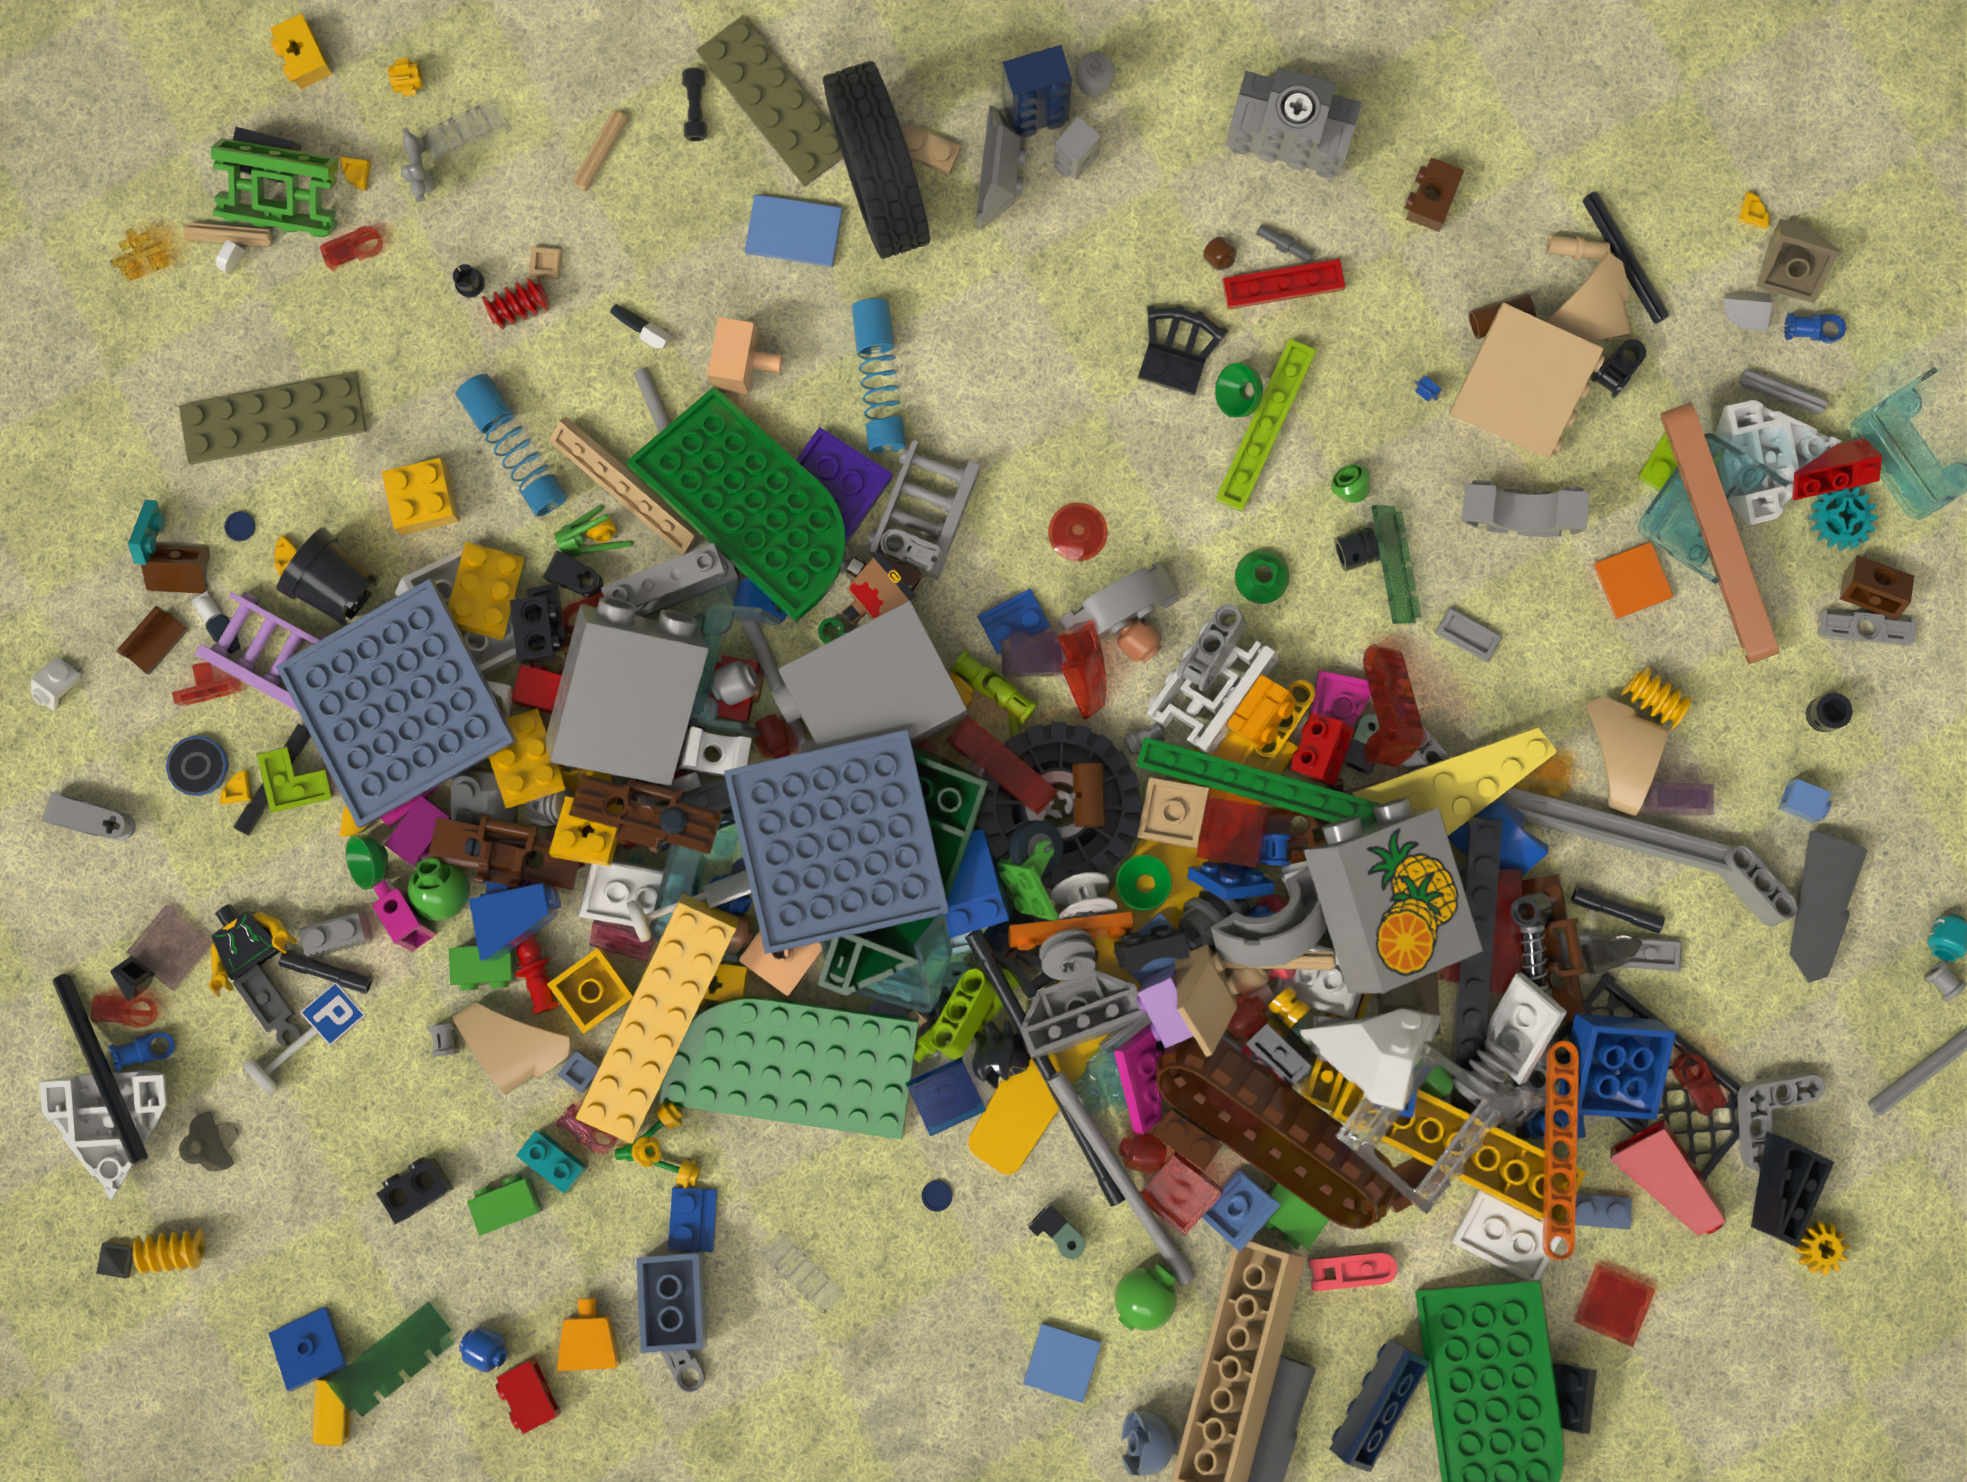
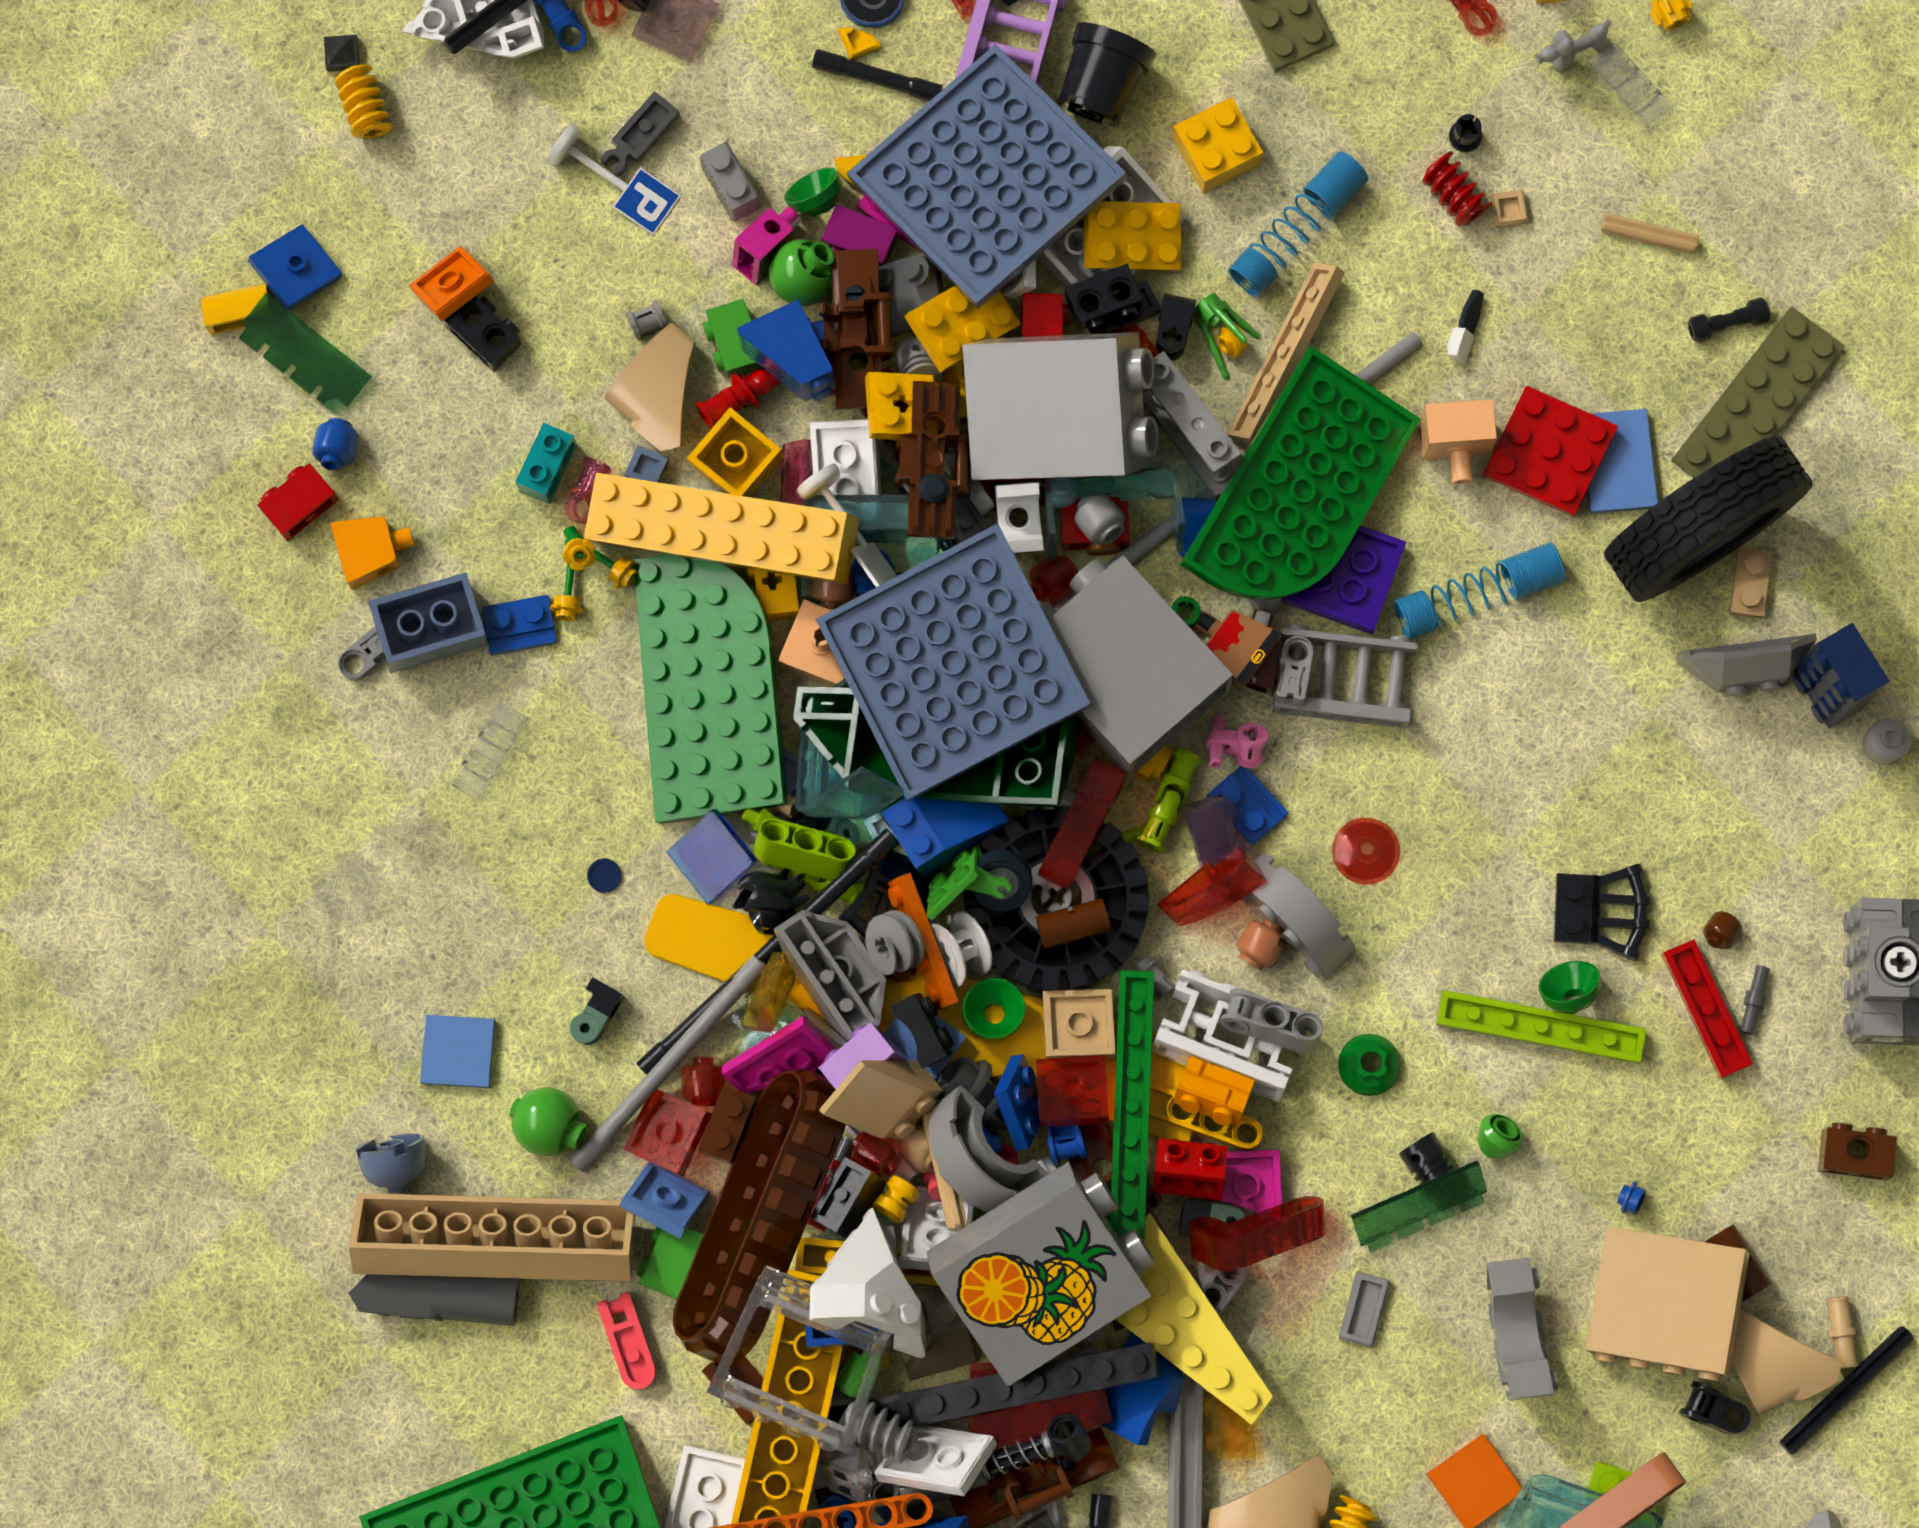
camera: 75 degrees right, 5 degrees down
clear smoke plate [179,1111,239,1172] -> none
torso [209,904,297,997] -> none
lime plate [256,746,332,813] -> none
yellow tile [274,534,298,576] -> none
black piece [279,949,373,994] -> none
bright green brick [467,1174,542,1236] -> none
light grey brick [1054,116,1101,180] -> none
dark blue slope [1329,1339,1431,1473] -> none
none -> orange tile [409,246,494,322]
none -> clear yellow bracket [741,952,797,1033]
none -> bright pink piece [1207,714,1268,769]
none -> red plate [1483,385,1618,518]

